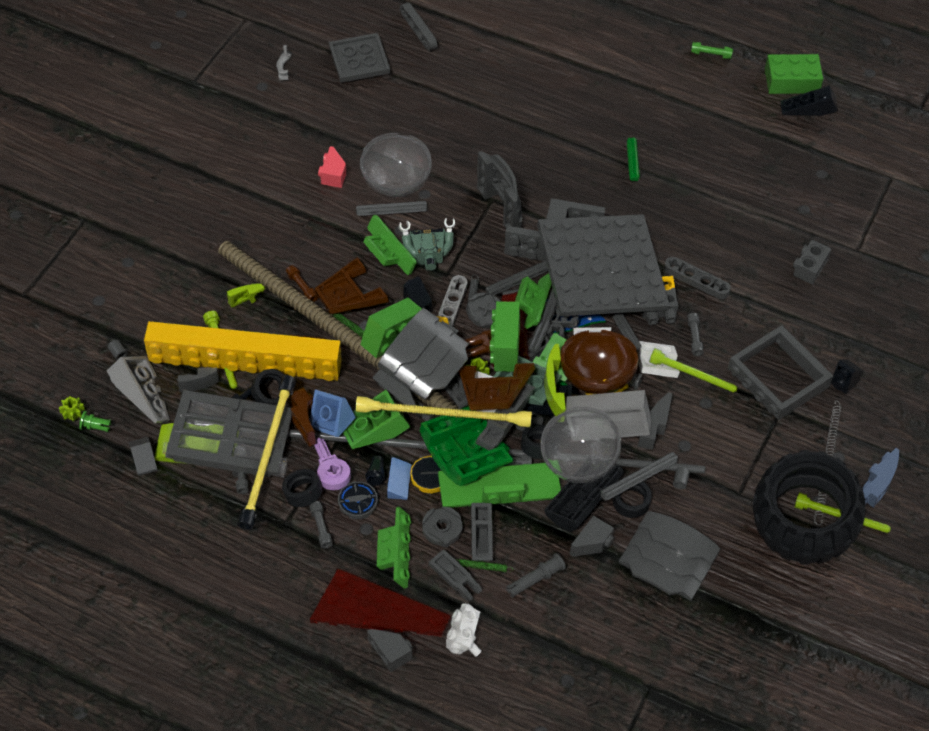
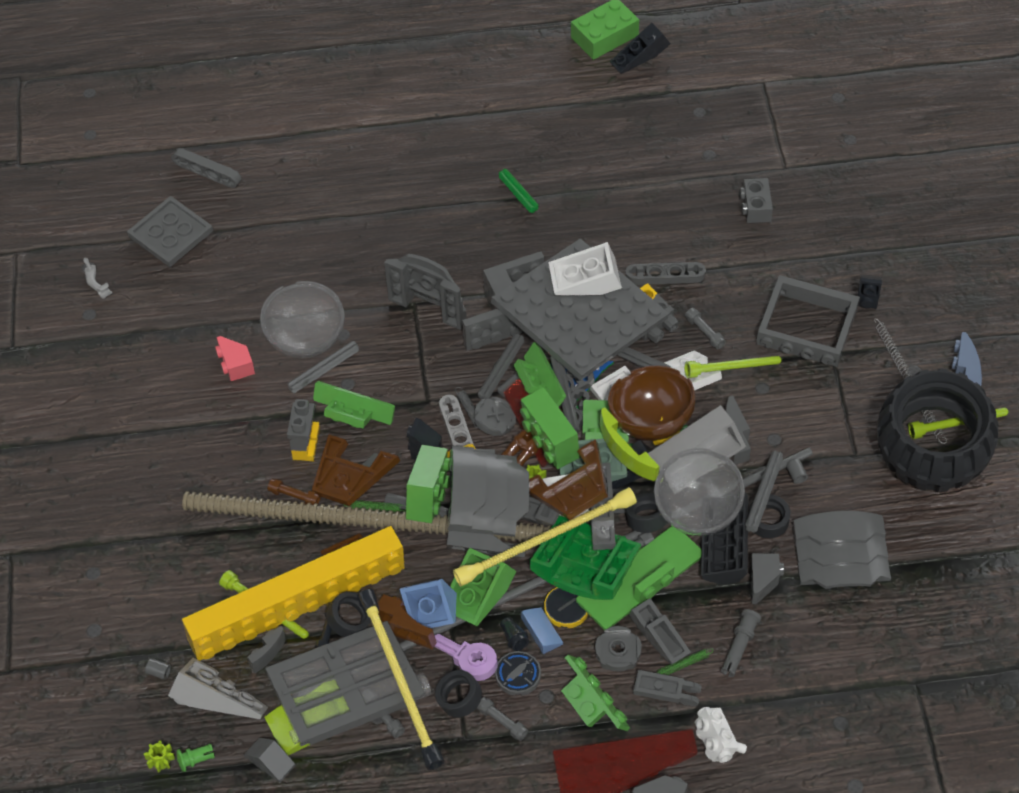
camera: 30 degrees left, 0 degrees up
lime slope [227,284,265,308] -> none
sand green torso [398,218,455,270] -> none
bright green bar [691,42,733,59] -> none
none -> dark grey hips [287,399,320,461]
none -> white slope [548,242,622,295]

